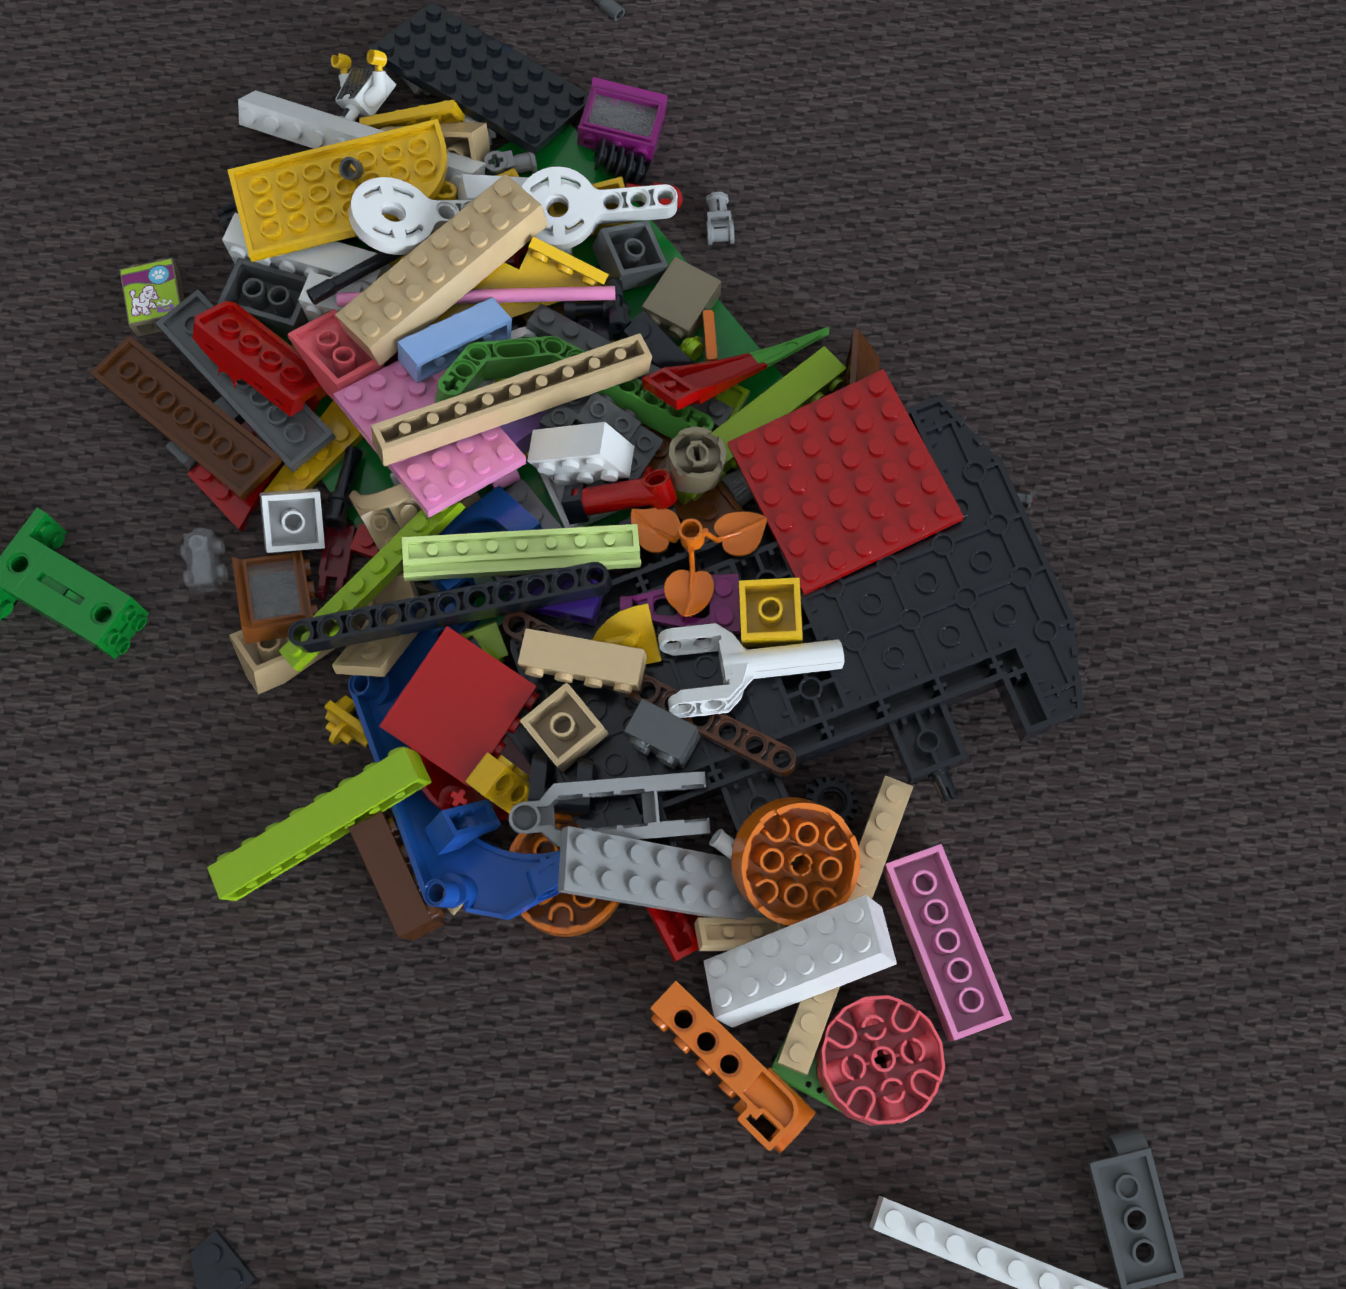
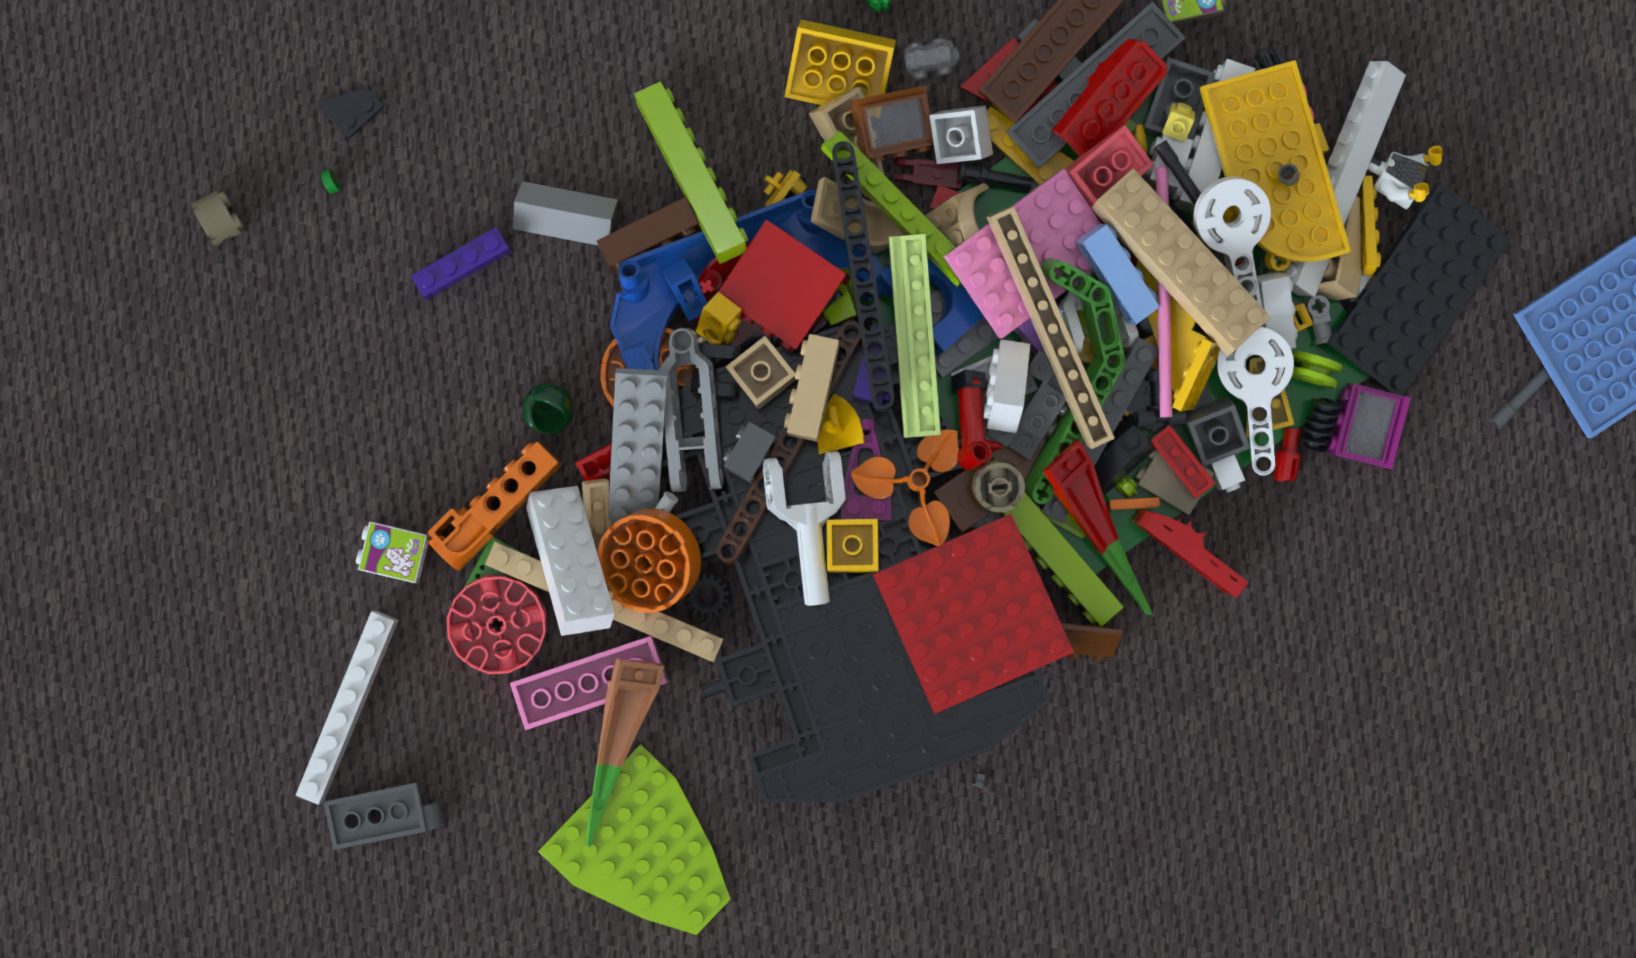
camera: 85 degrees right, 15 degrees up
light grey connector [705,192,734,245] -> none
none -> brick [356,522,430,583]
none -> dark purple brick [411,227,512,300]
none -> light grey slope [513,181,618,246]
none -> dark green piece [522,383,574,435]
none -> lime piece [538,744,731,935]
none -> nougat plate [586,658,665,847]
none -> yellow slope [784,19,896,118]
none -> red piece [1131,509,1249,598]
none -> red plate [1149,425,1216,499]
none -> light yellow bracket [1162,103,1195,142]
none -> white brick [1208,455,1245,493]
none -> lime wheel [1291,351,1343,388]

